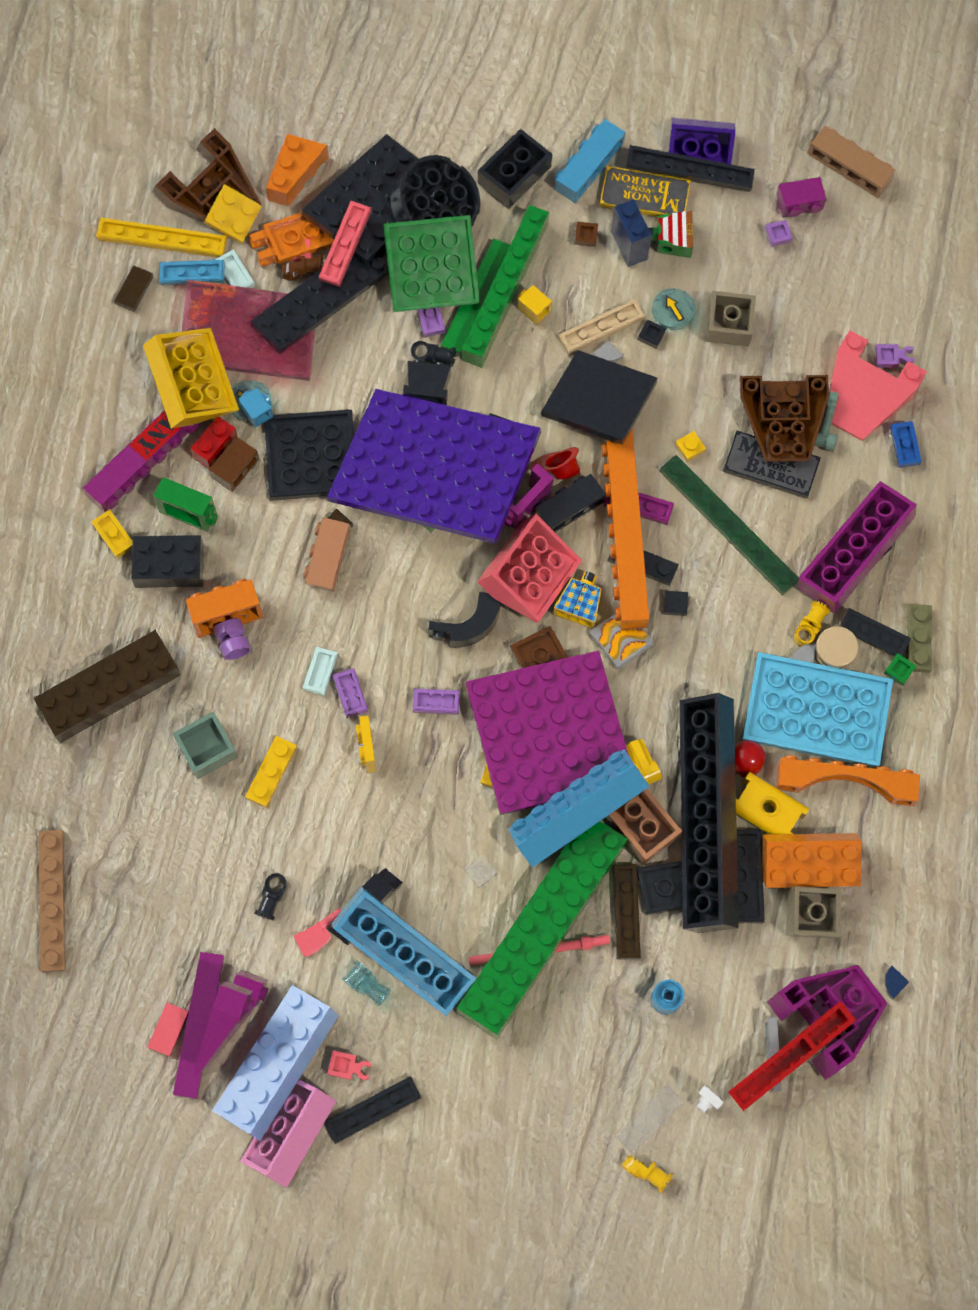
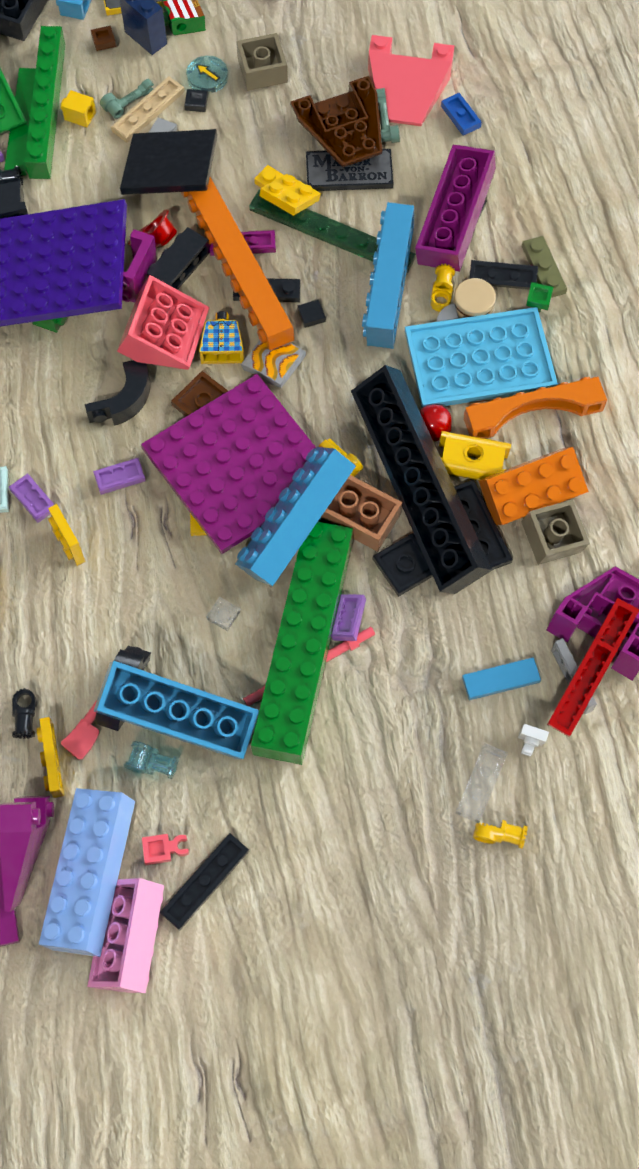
camera: 20 degrees left, 5 degrees down
dark brown tile [613,864,641,960] -> none
dark azure wheel [651,979,684,1015] -> none
medium lavender plate [875,344,914,368] -> none
none -> yellow plate [37,717,64,798]
none -> sand green brick [100,79,154,119]
none -> yellow plate [259,174,321,216]
none -> medium lavender plate [331,594,366,641]
none -> dark azure brick [362,202,414,349]
none -> dark azure tile [462,657,541,700]

